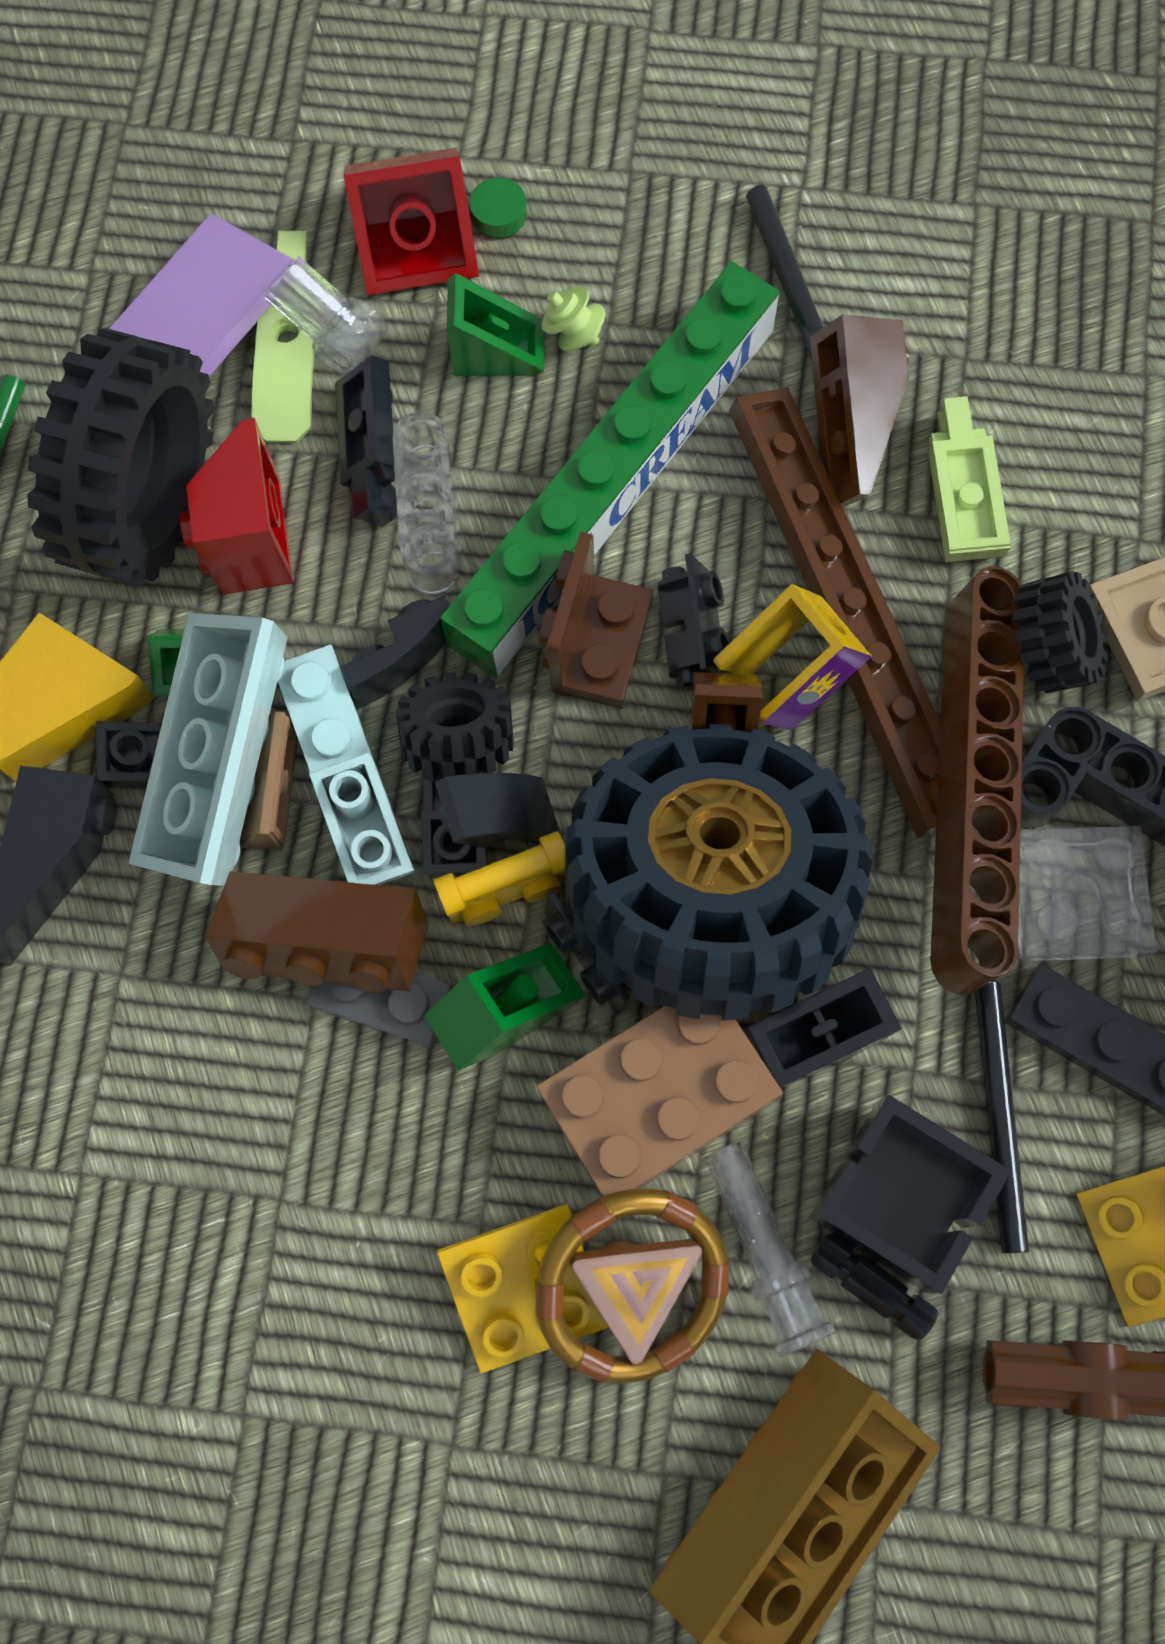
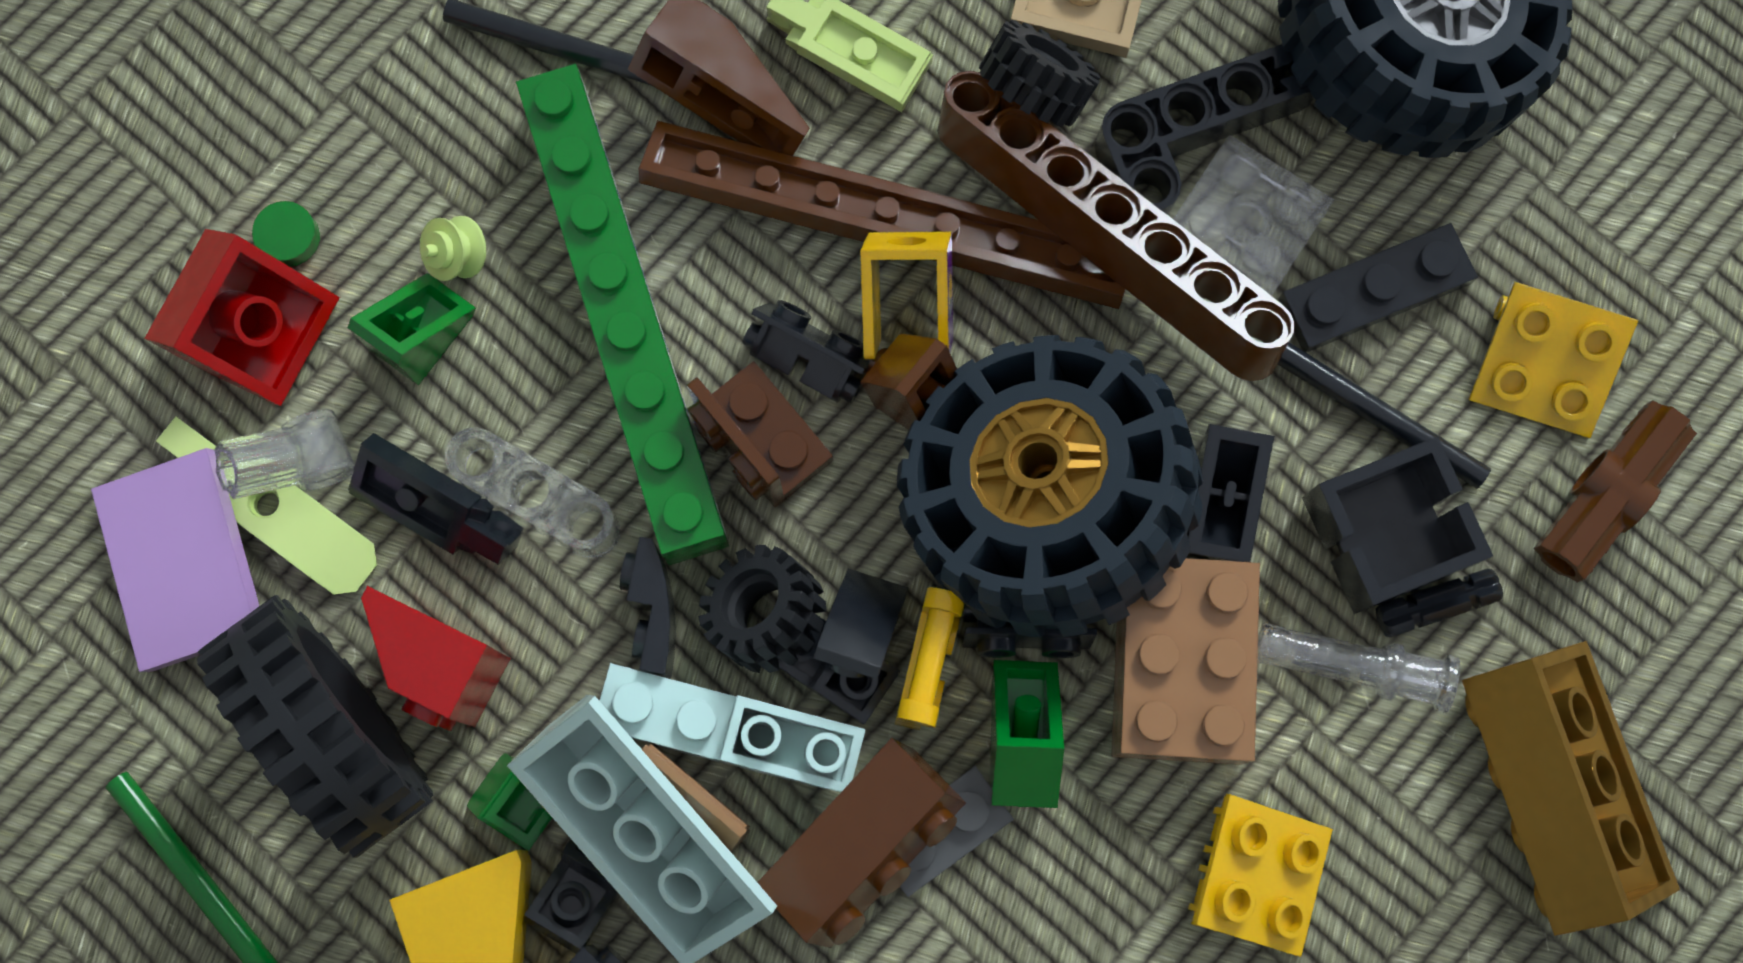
camera: 60 degrees left, 5 degrees up
piece [535,1188,729,1383] -> none

